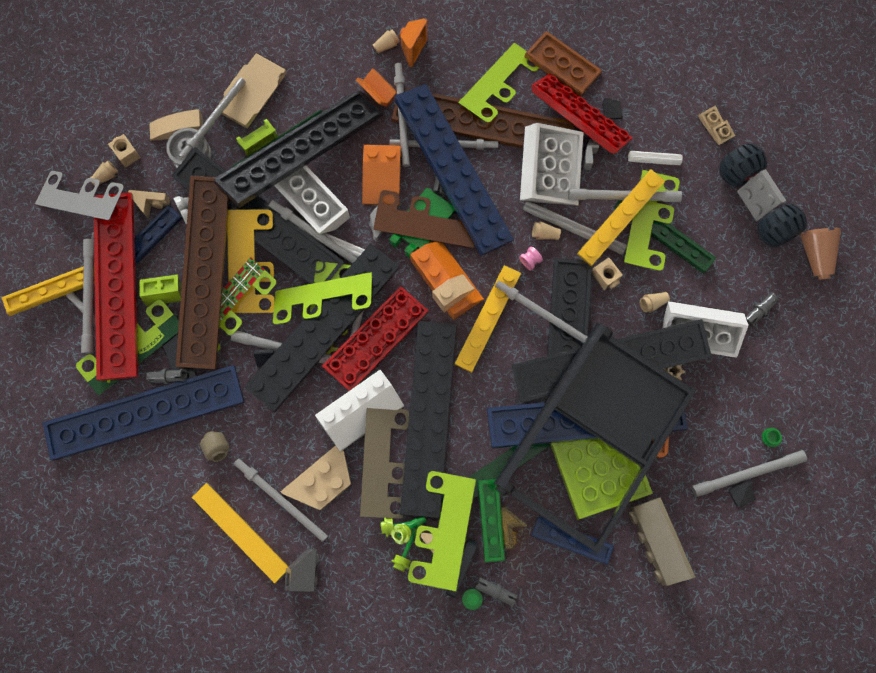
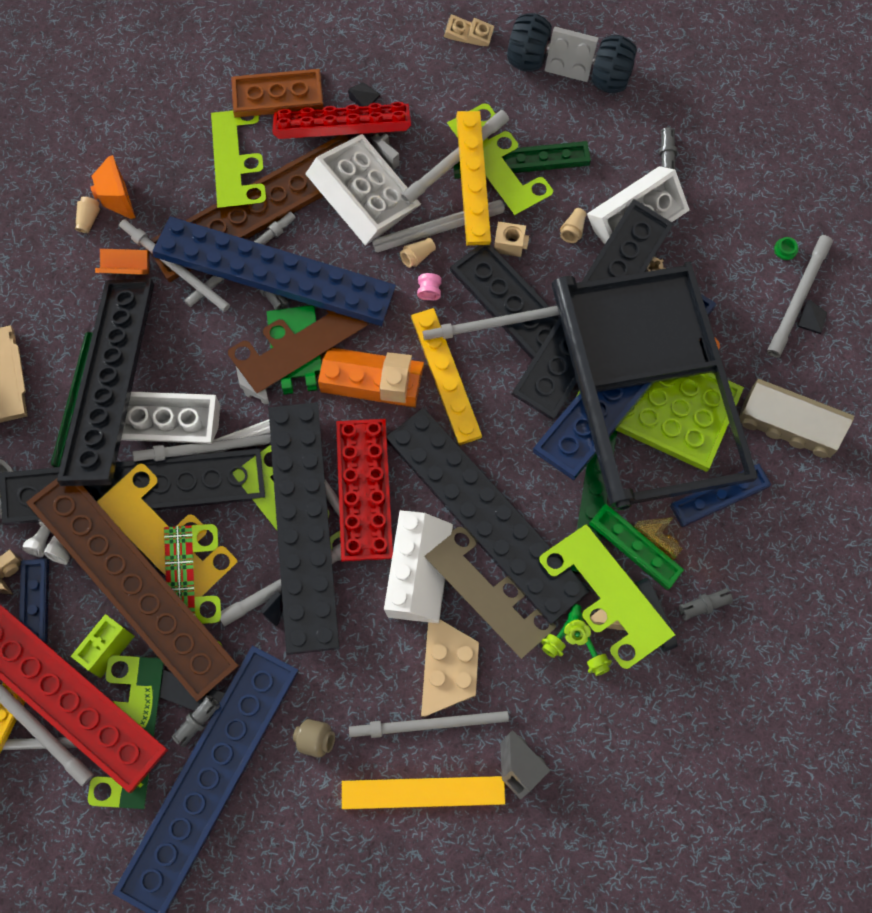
camera: 45 degrees left, 5 degrees down
lime hinge [236,119,278,156] -> none
lime piece [273,272,372,324] -> none
orange slope [362,145,401,206] -> none
green plate [462,589,483,610] -> none
white axle [628,151,683,165] -> none
nougat cone [800,228,841,280] -> none

